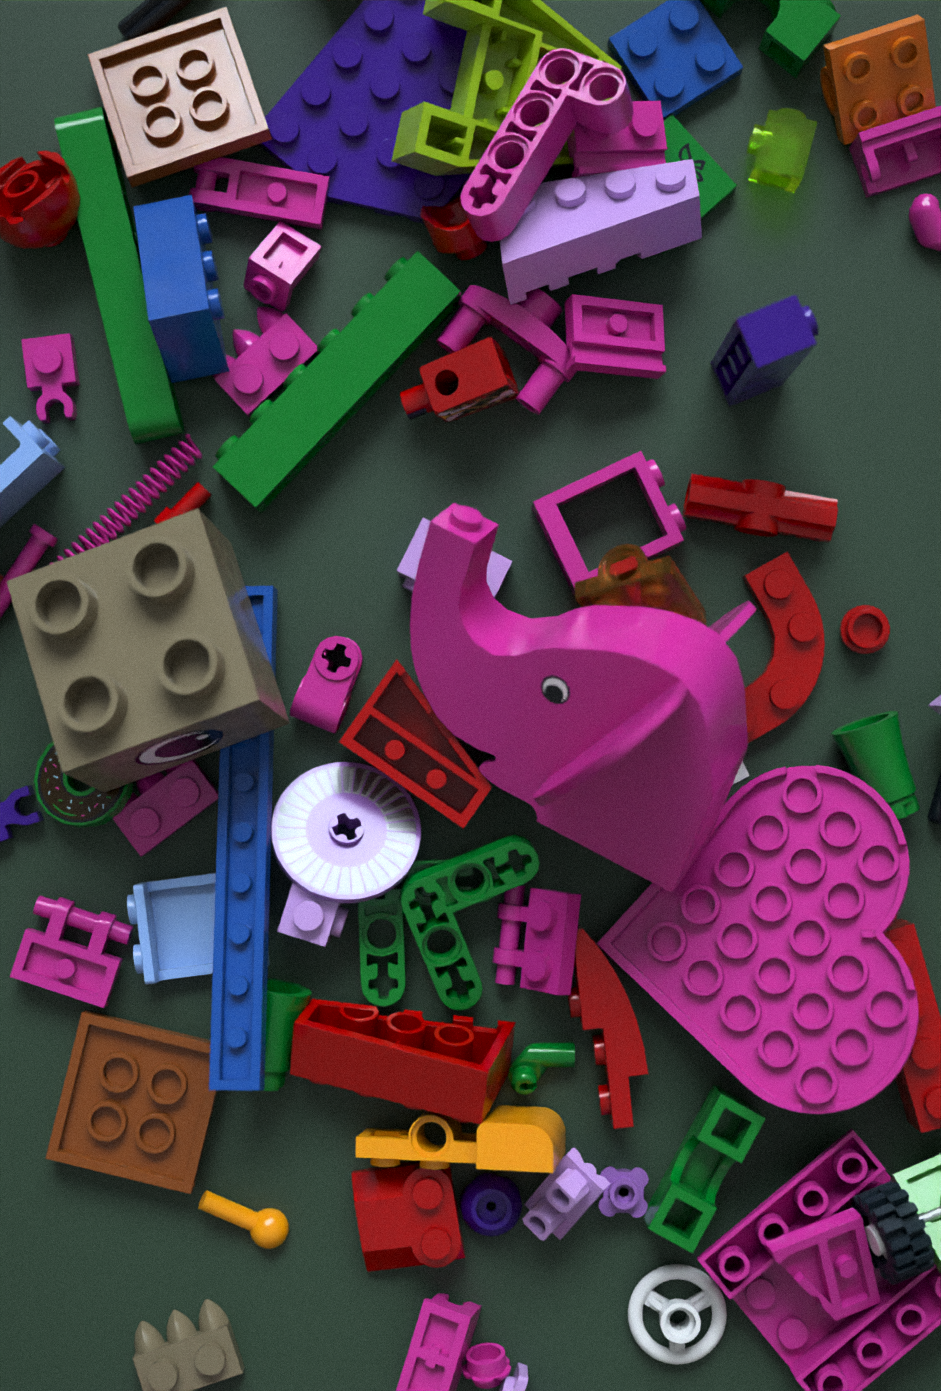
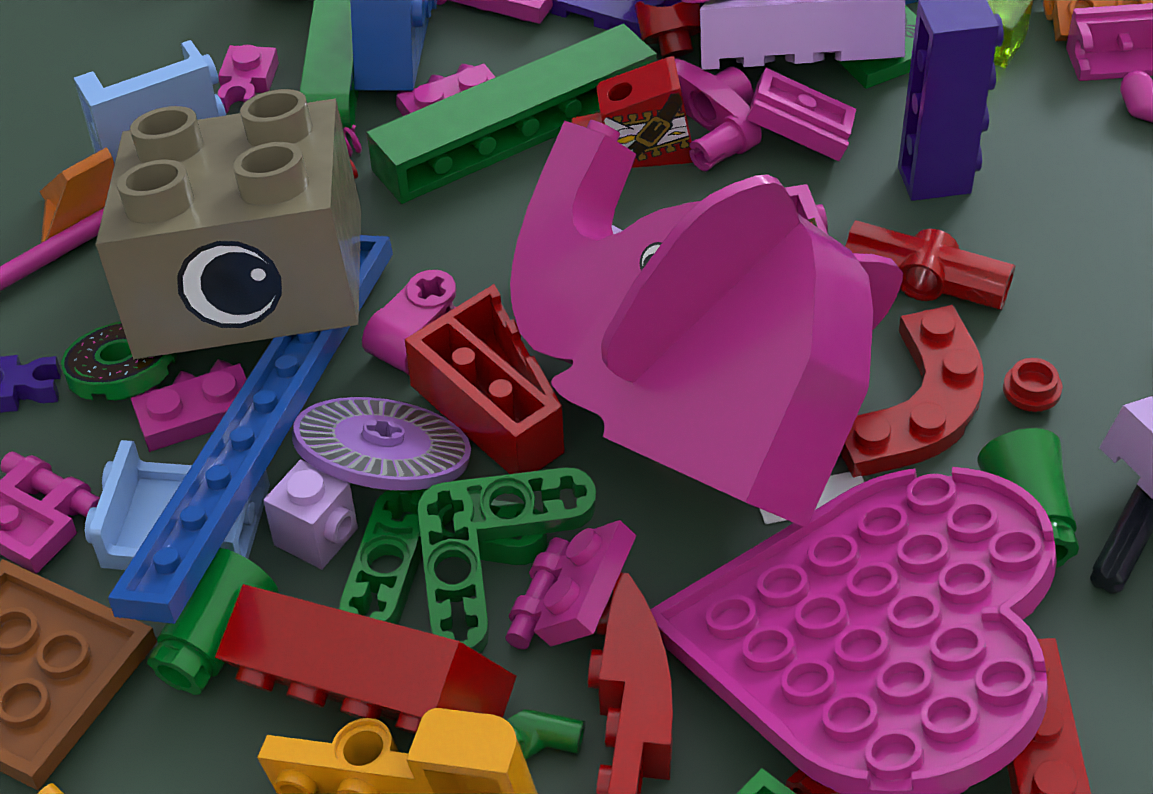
camera: 15 degrees right, 40 degrees down
dark pink bracket [243,221,322,312] -> none

